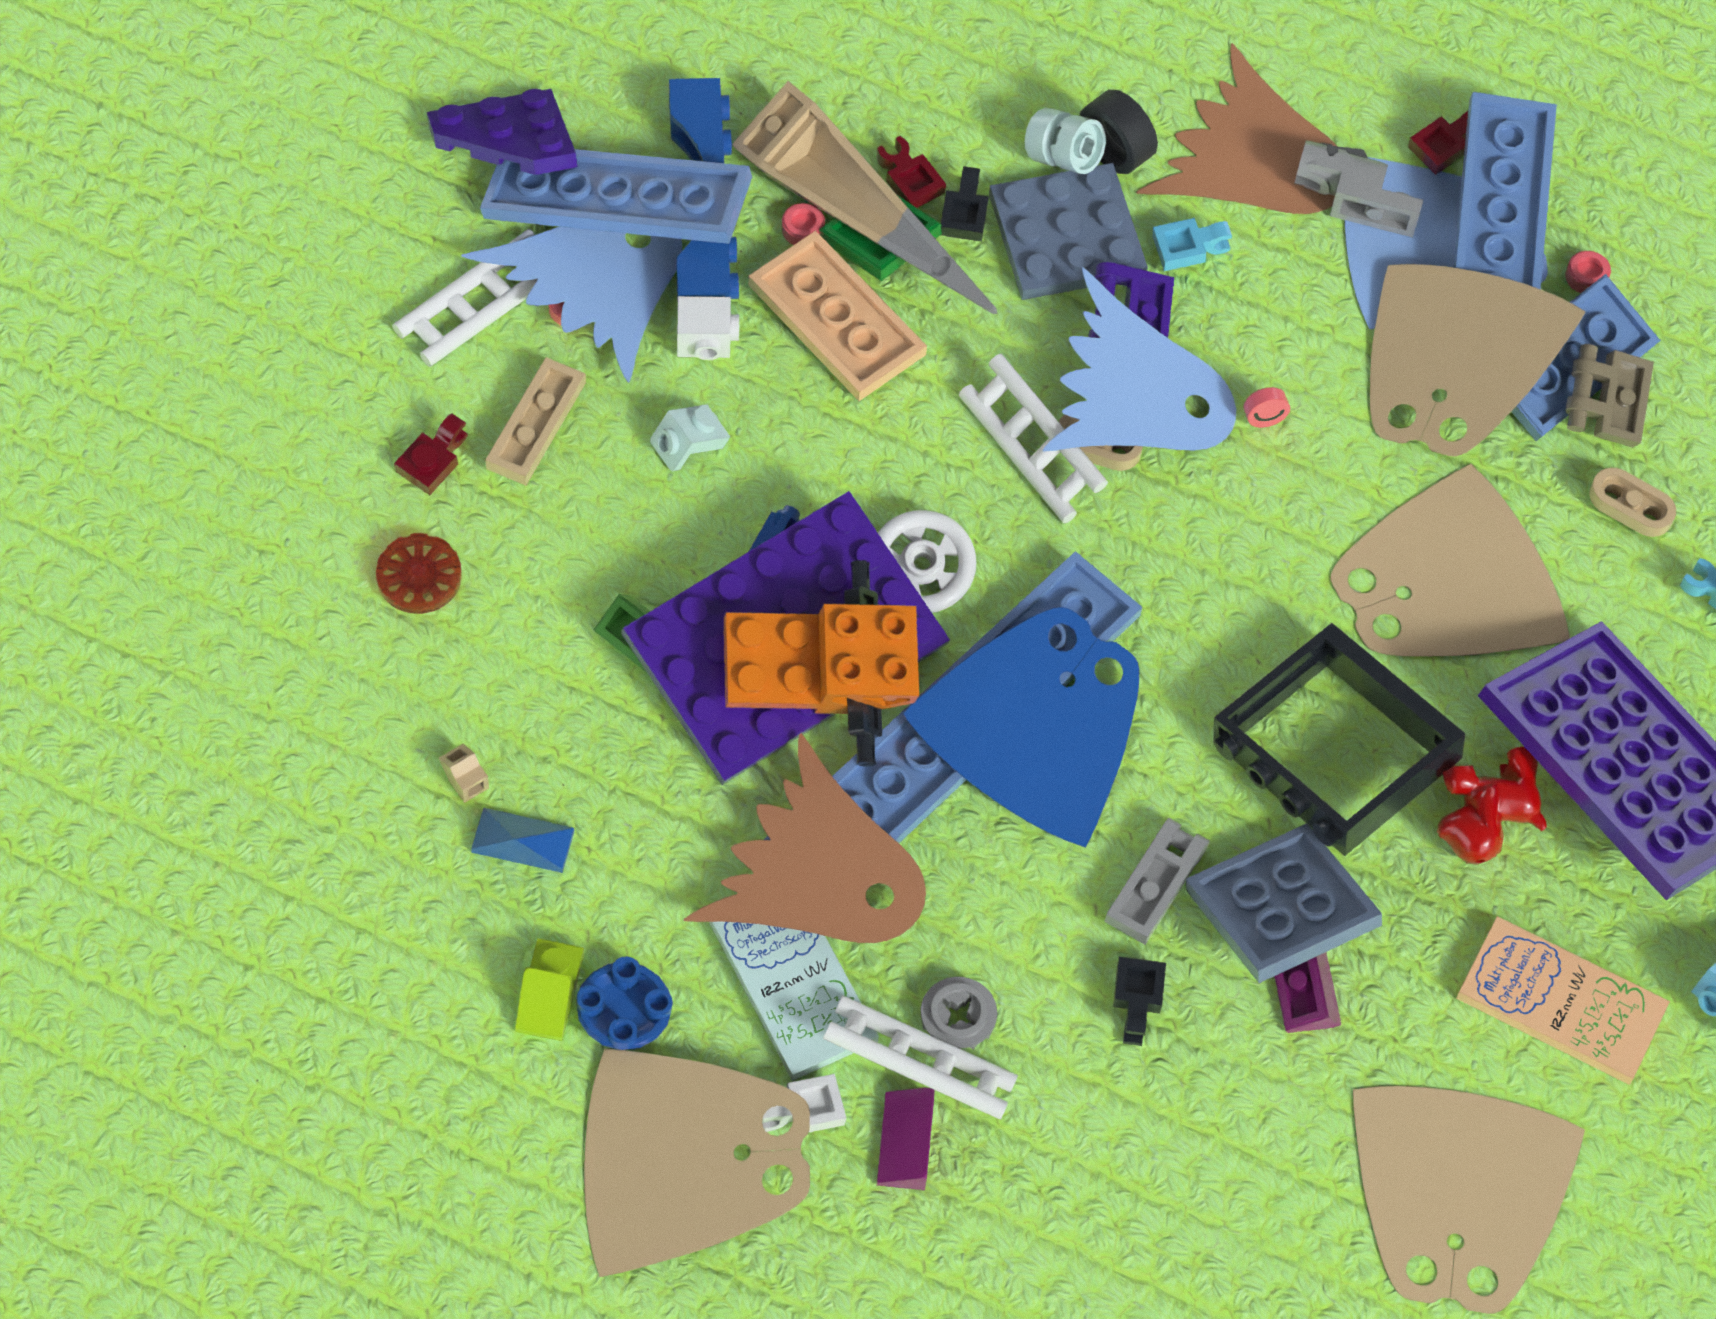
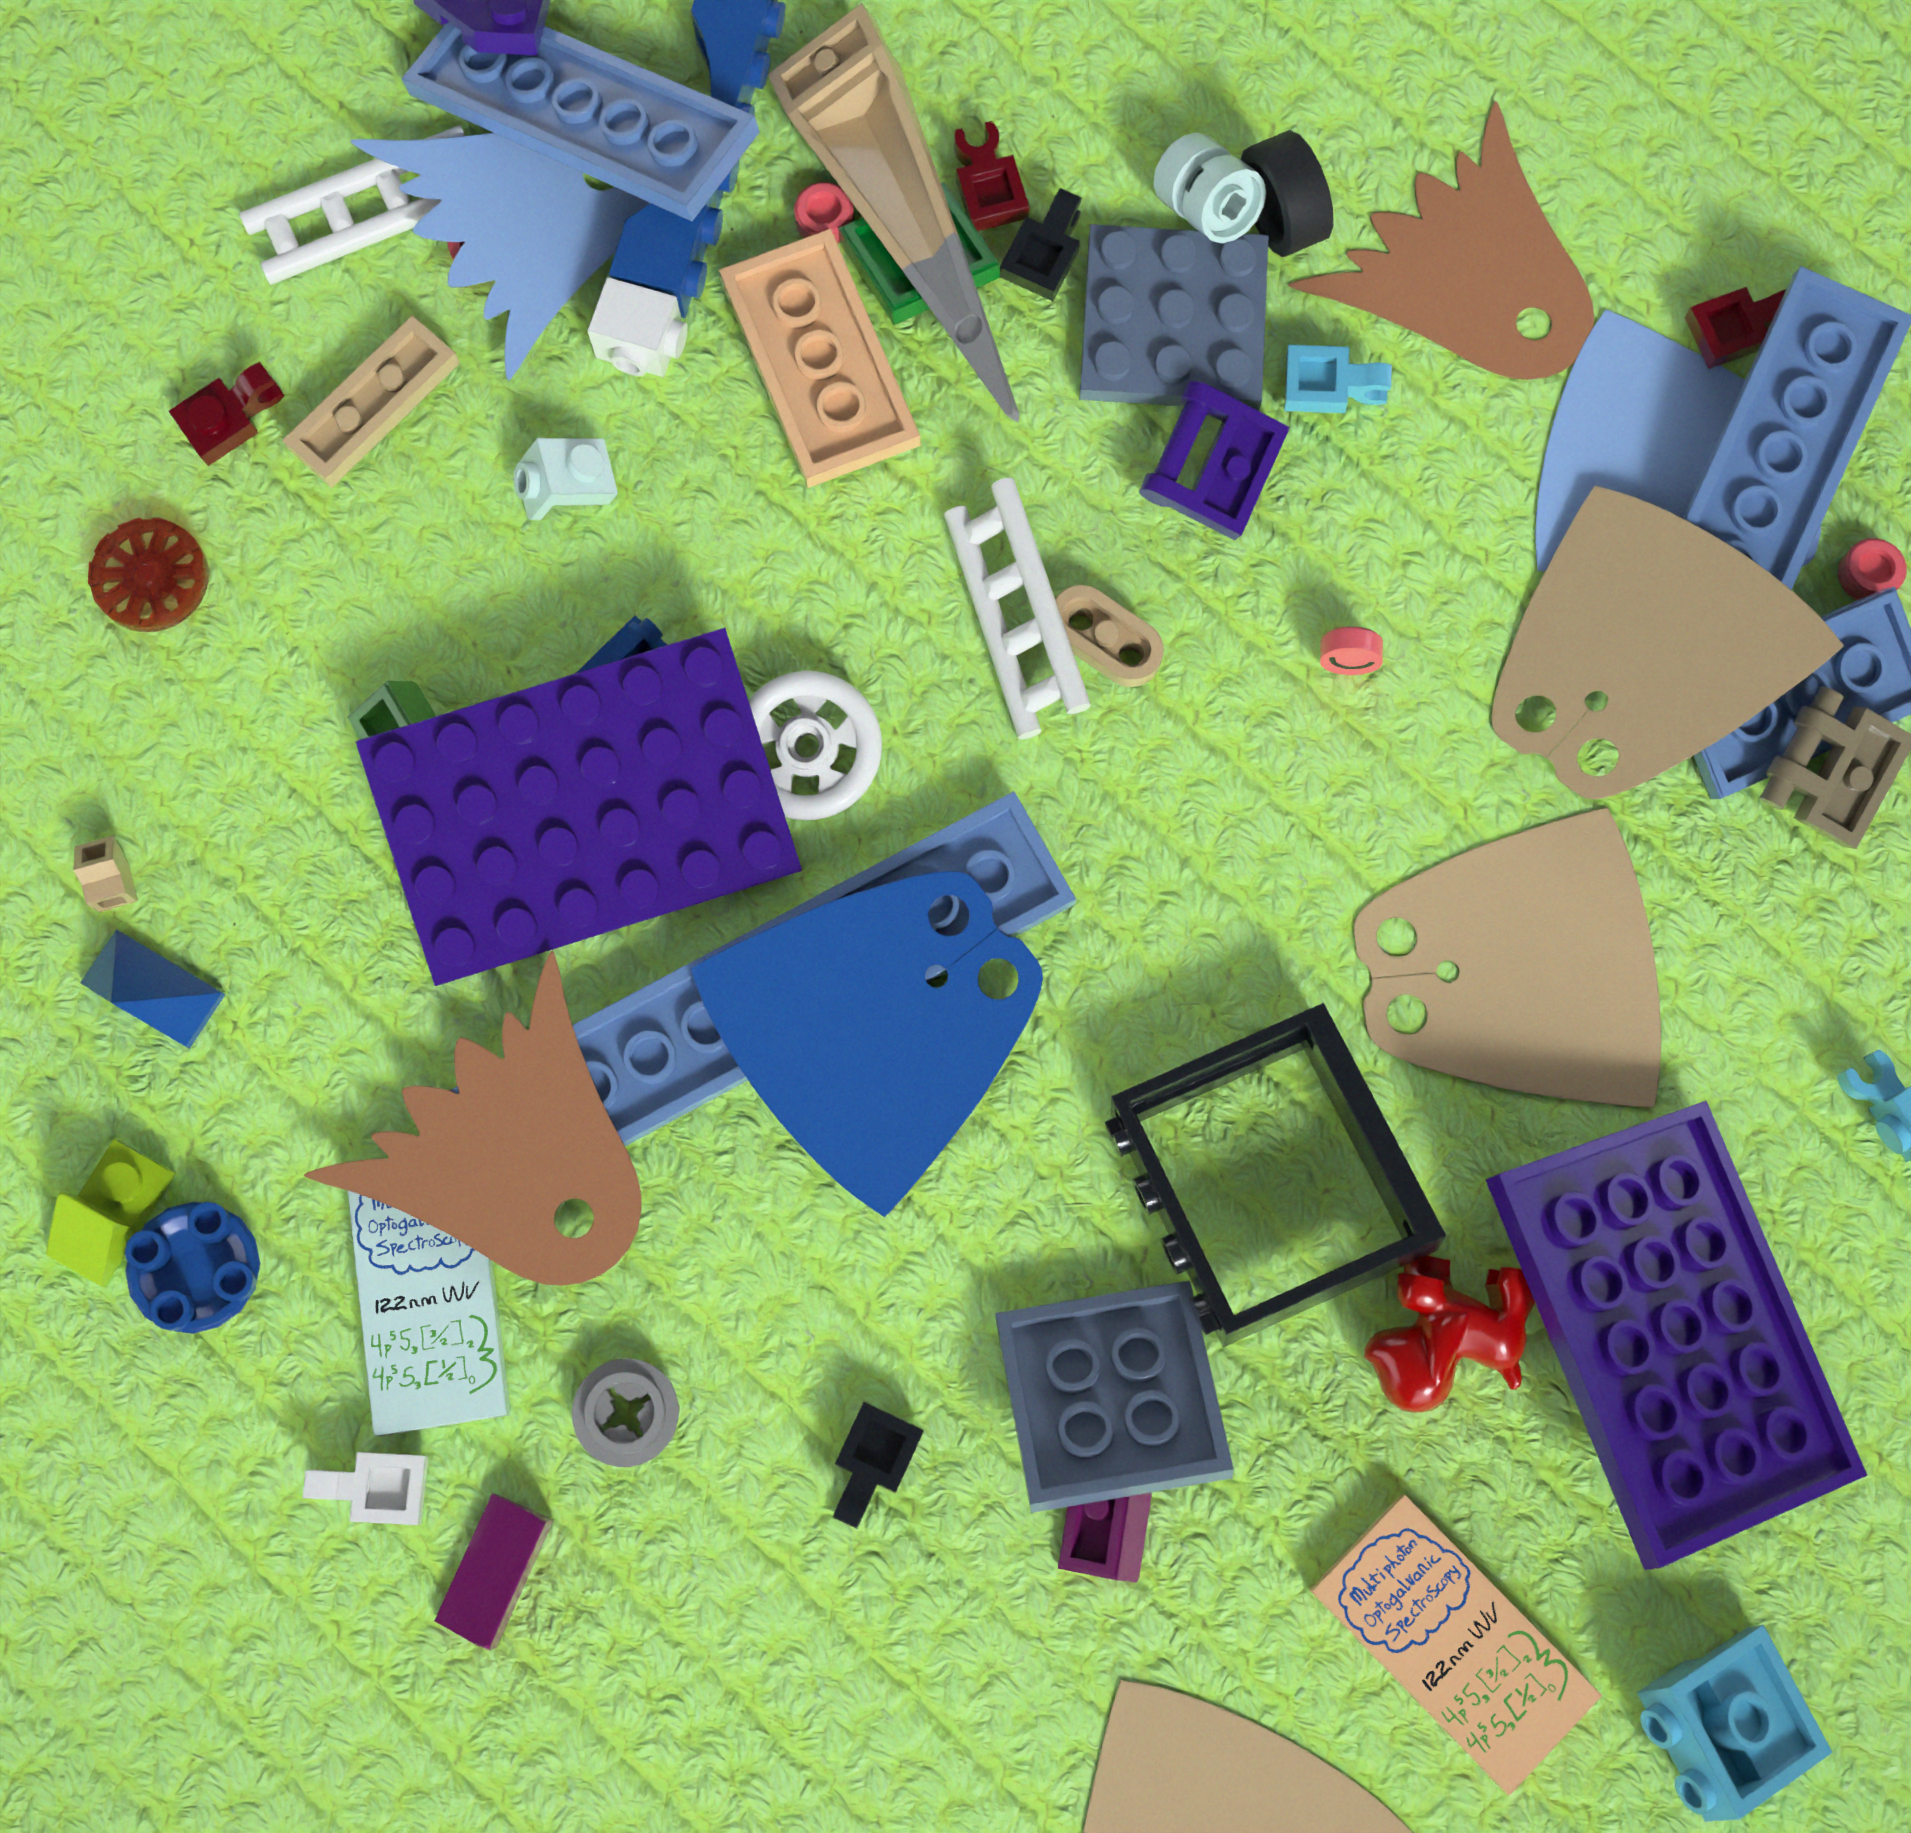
camera: 20 degrees right, 15 degrees up
tan piece [584,1049,810,1277] -> none
orange piece [724,560,919,767] -> none
white bar [823,995,1018,1120] -> none
light blue piece [1043,267,1236,452] -> none
light grey plate [1105,818,1210,945] -> none
light grey plate [1294,140,1423,237] -> none
tan plate [1589,468,1676,537] -> none

